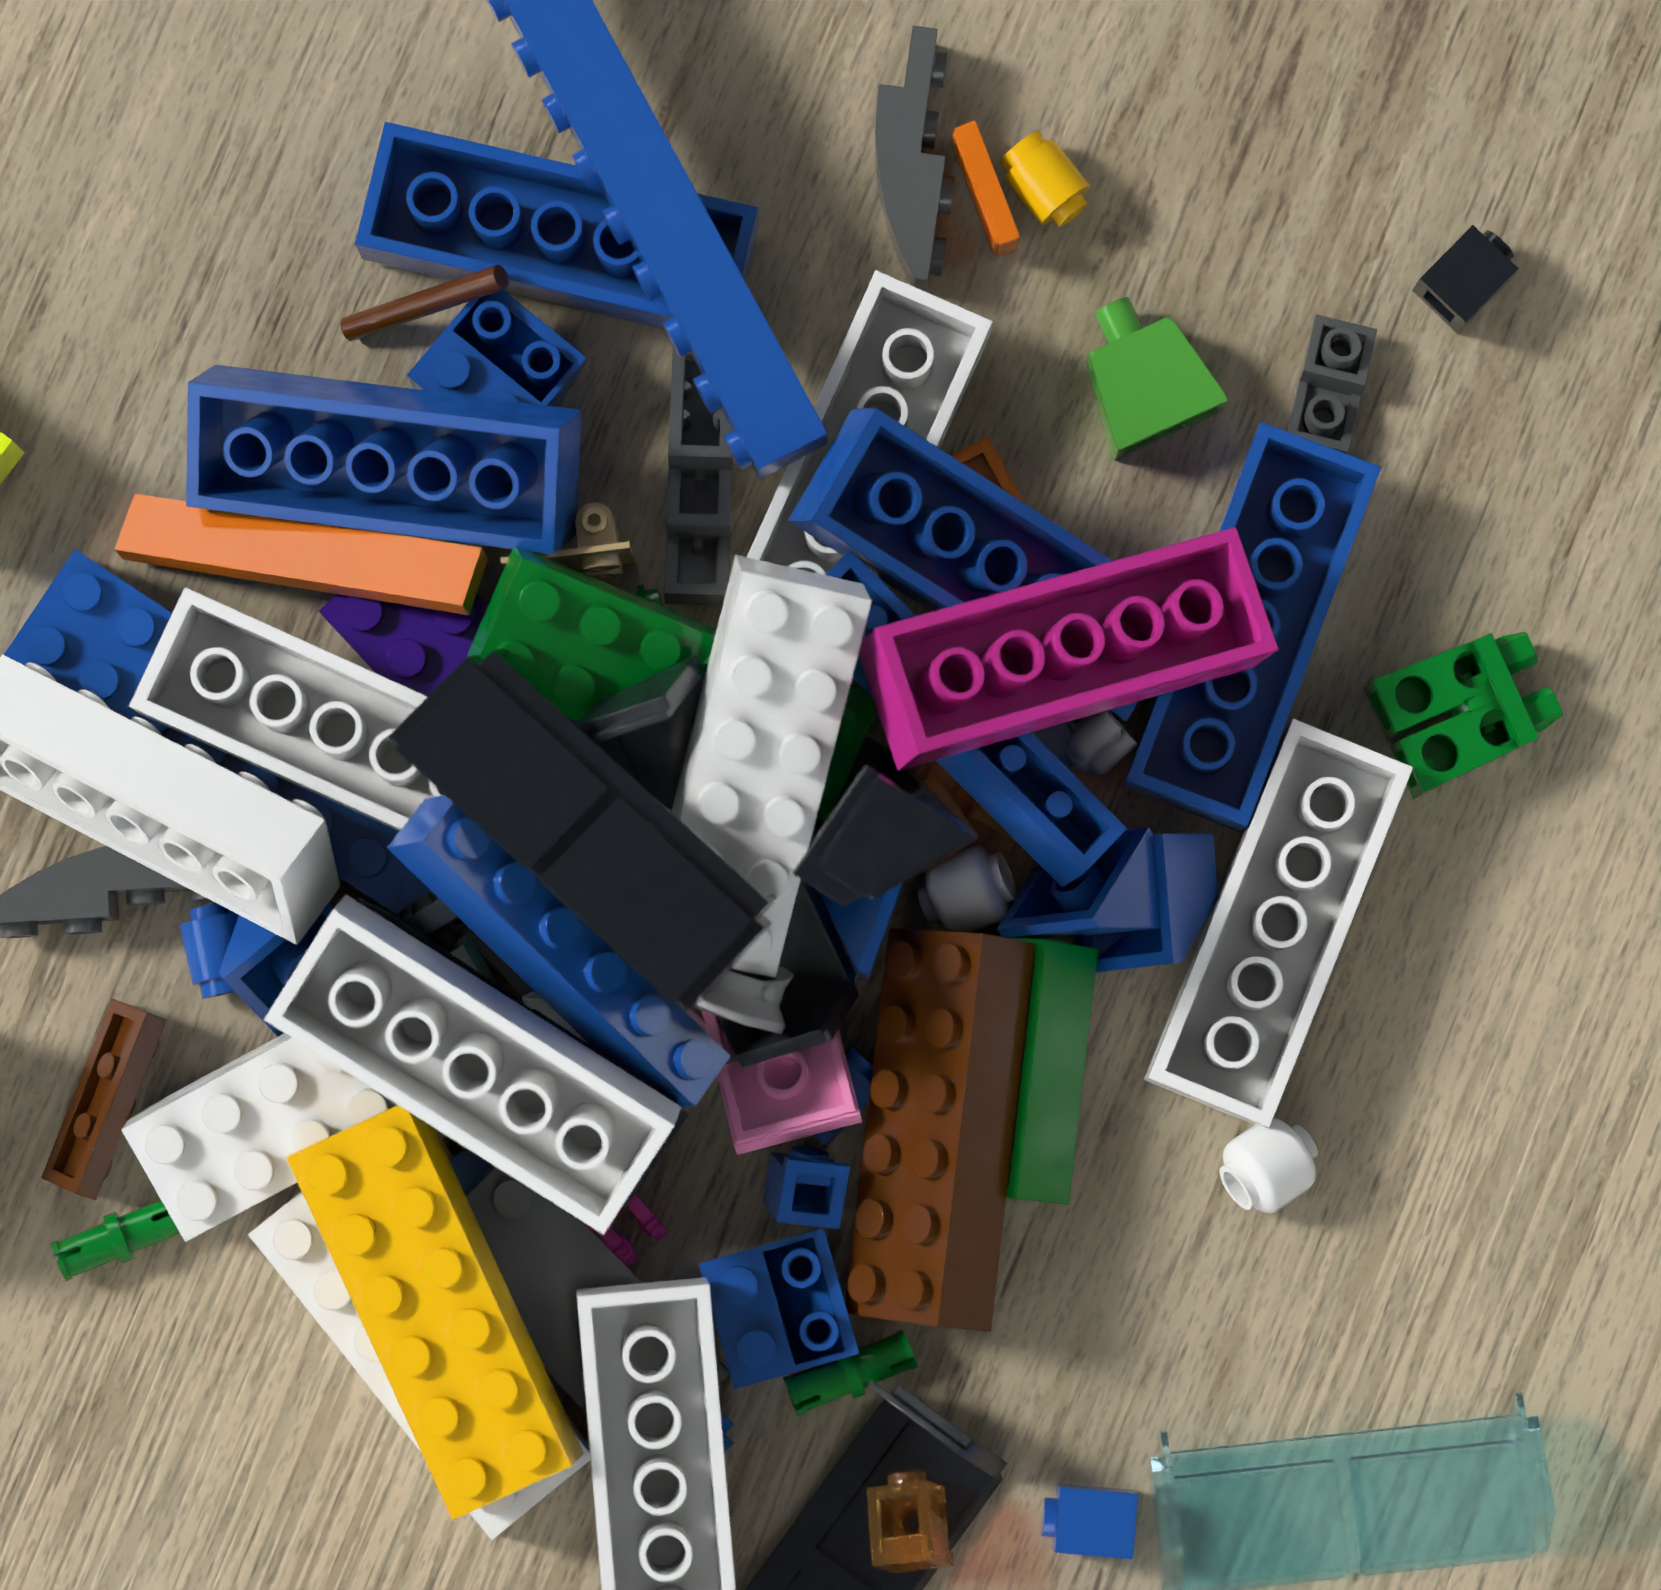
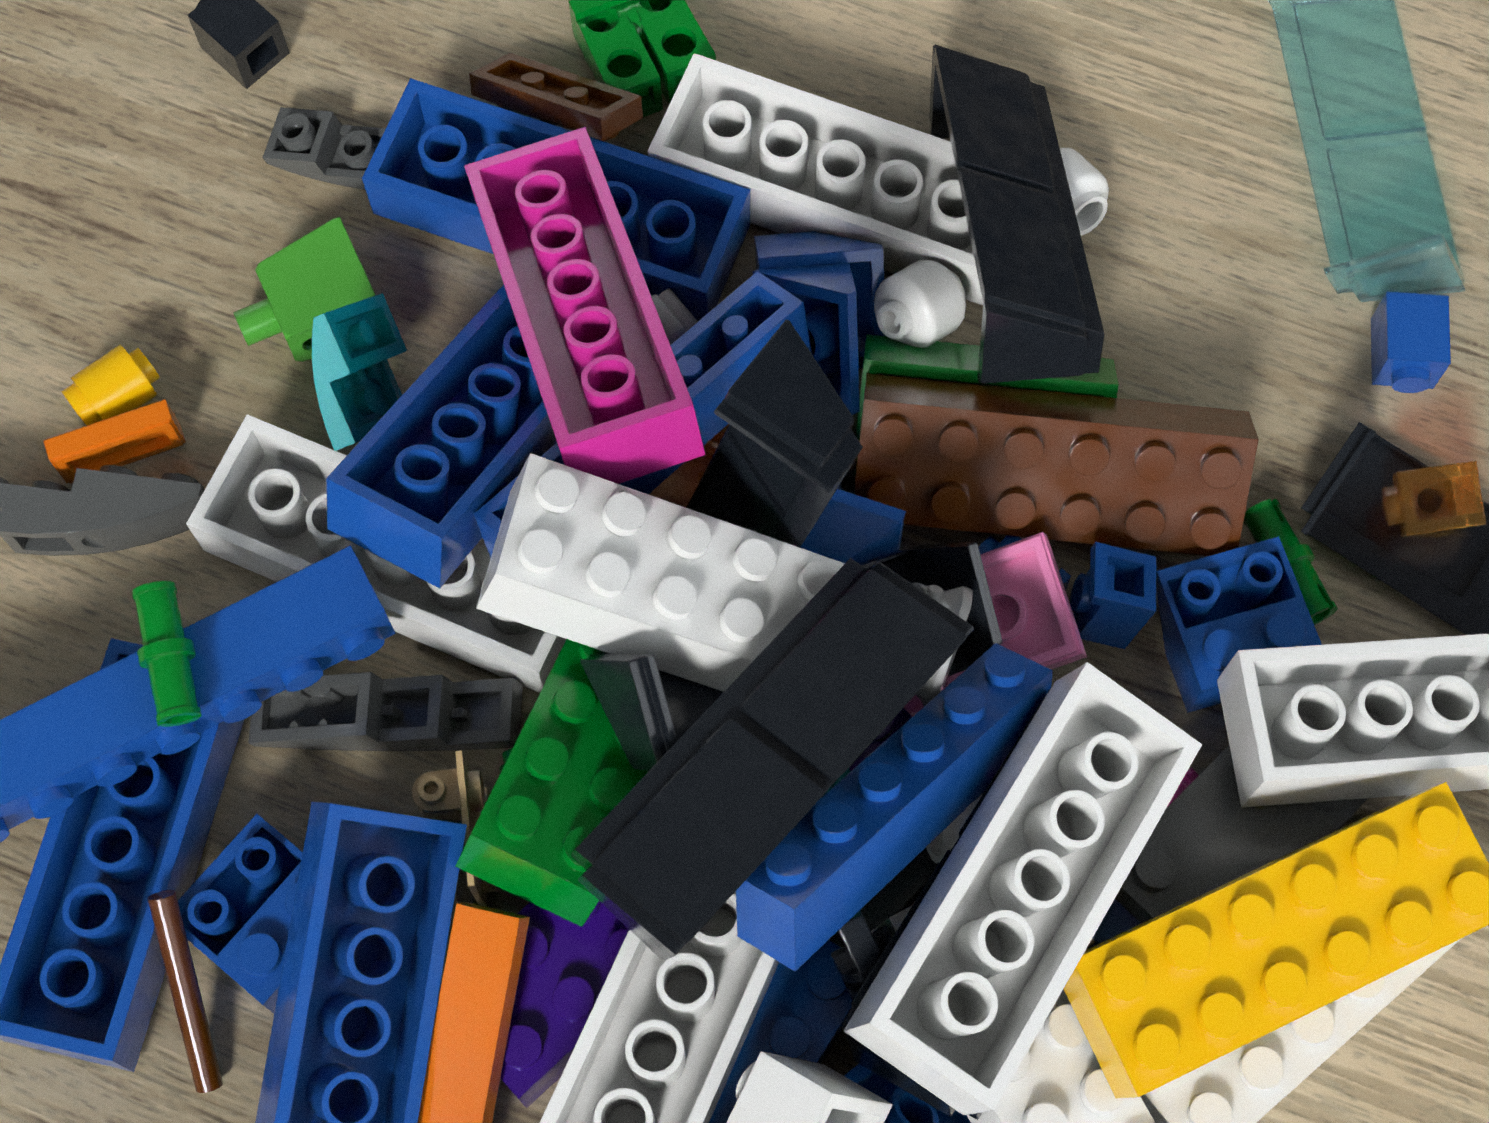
camera: 90 degrees left, 15 degrees down
none -> green pin [132,581,202,727]
none -> teal slope [312,293,408,451]
none -> reddish brown plate [469,53,643,141]
none -> white head [874,260,966,348]
none -> black piece [929,44,1105,384]

